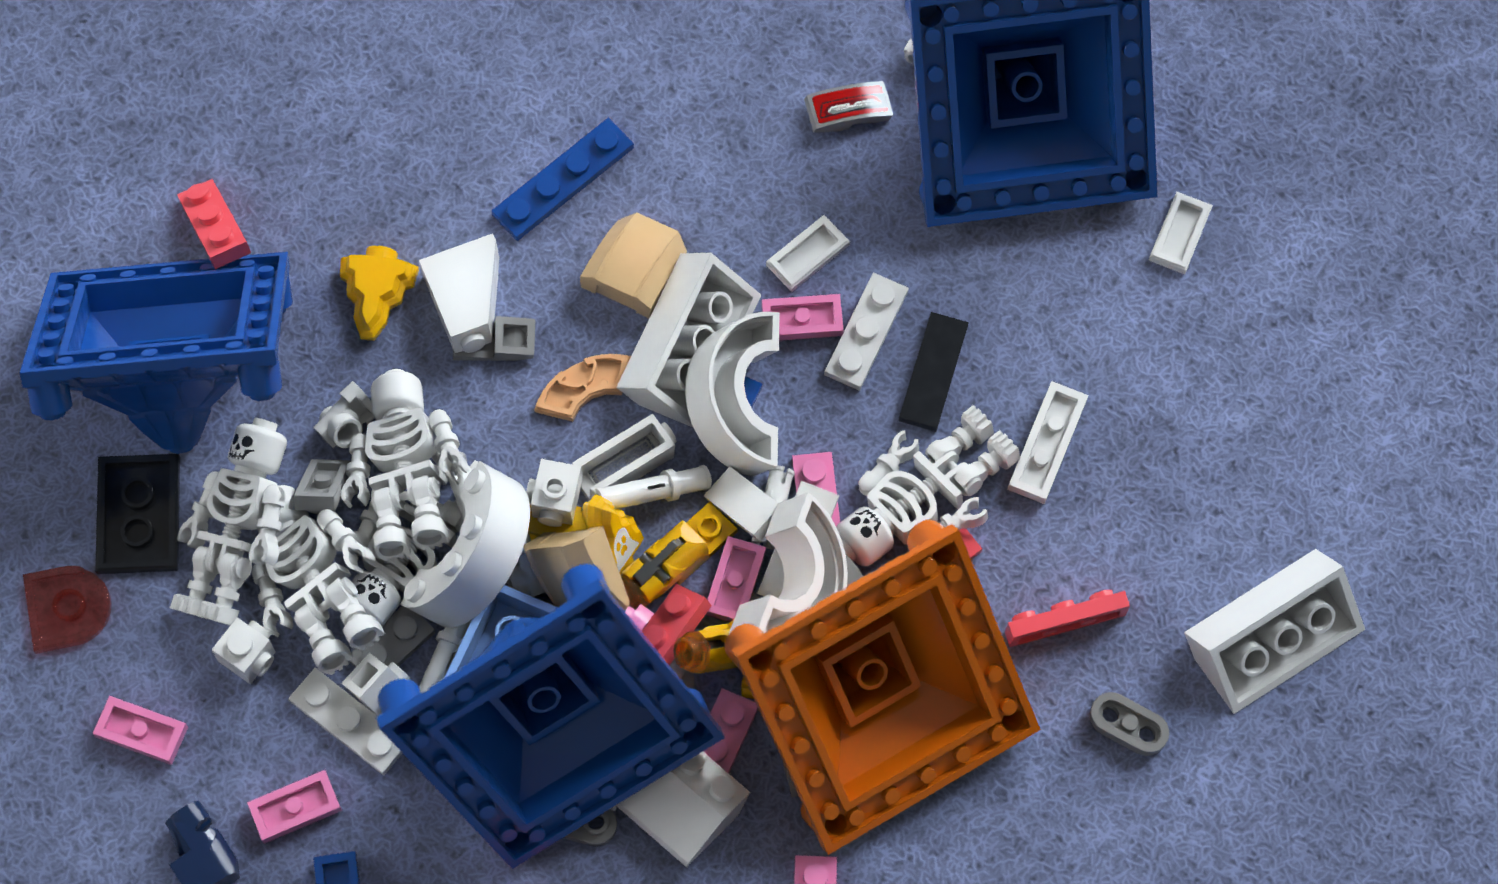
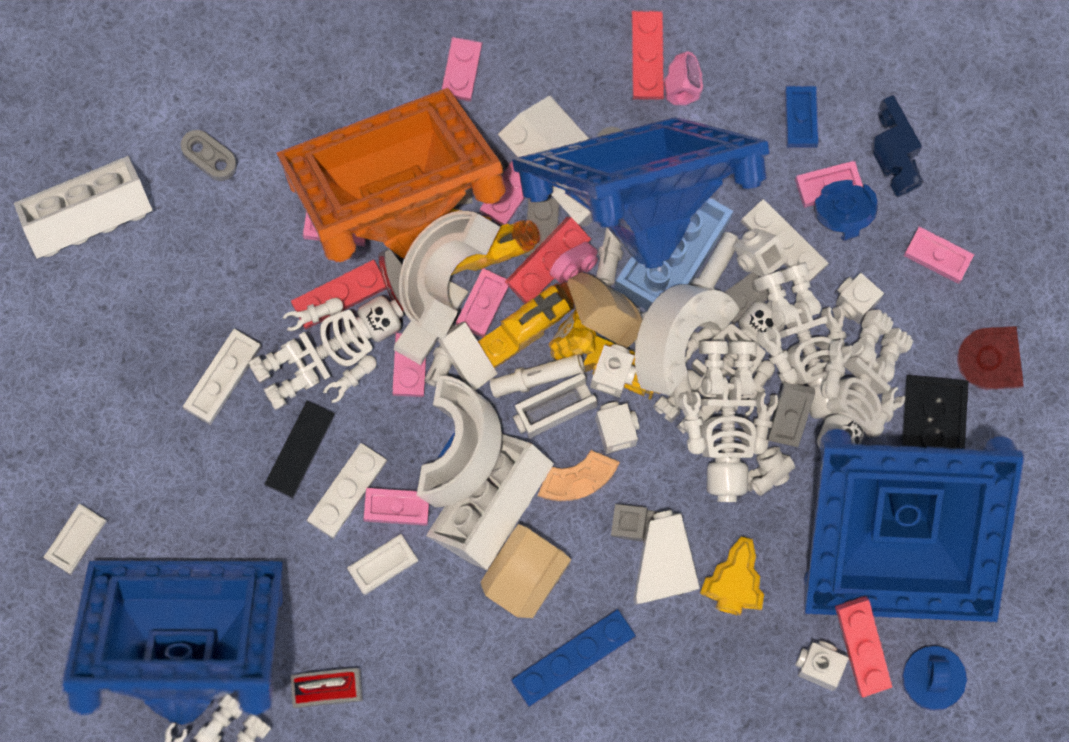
camera: 175 degrees left, 5 degrees up
coral plate [1005,590,1130,647] -> none
none -> white brick [595,402,639,454]
none -> white brick [795,641,849,691]
none -> blue tile [815,180,878,241]
none -> blue tile [902,646,967,711]

